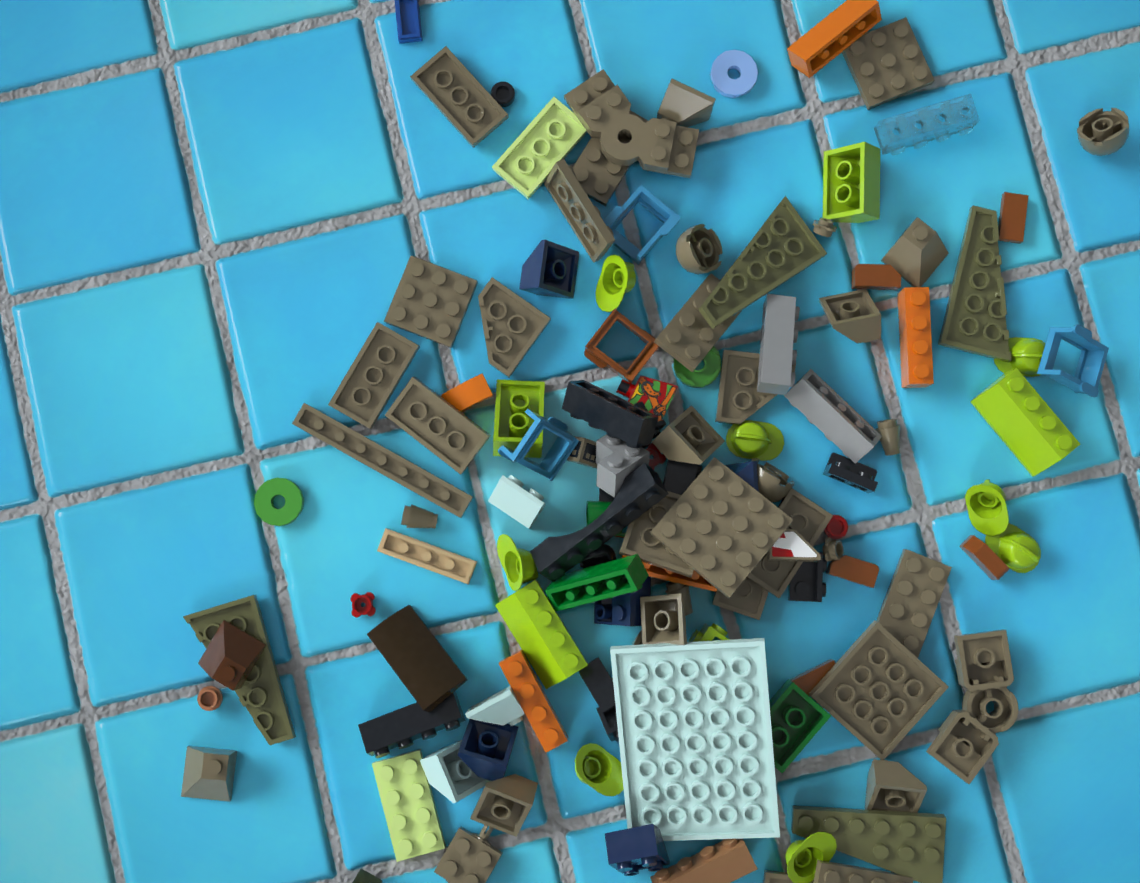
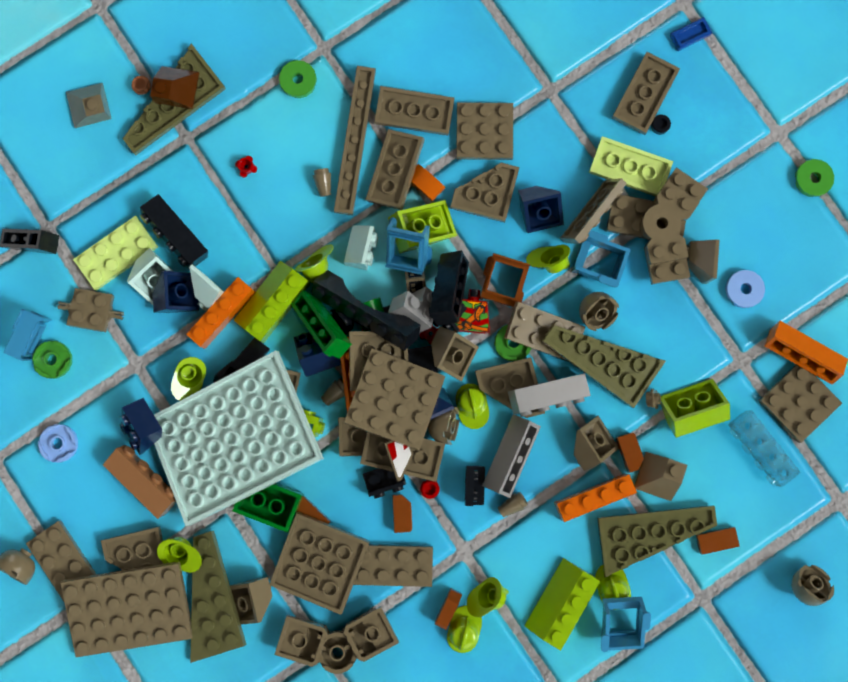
camera: 65 degrees right, 0 degrees up
dark brown slope [367,605,468,713] -> none
tan tile [377,528,477,584] -> none
dark tan slope [470,774,538,837] -> none
dark tan slope [640,593,687,645] -> none
dark tan plate [823,537,844,562] -> none

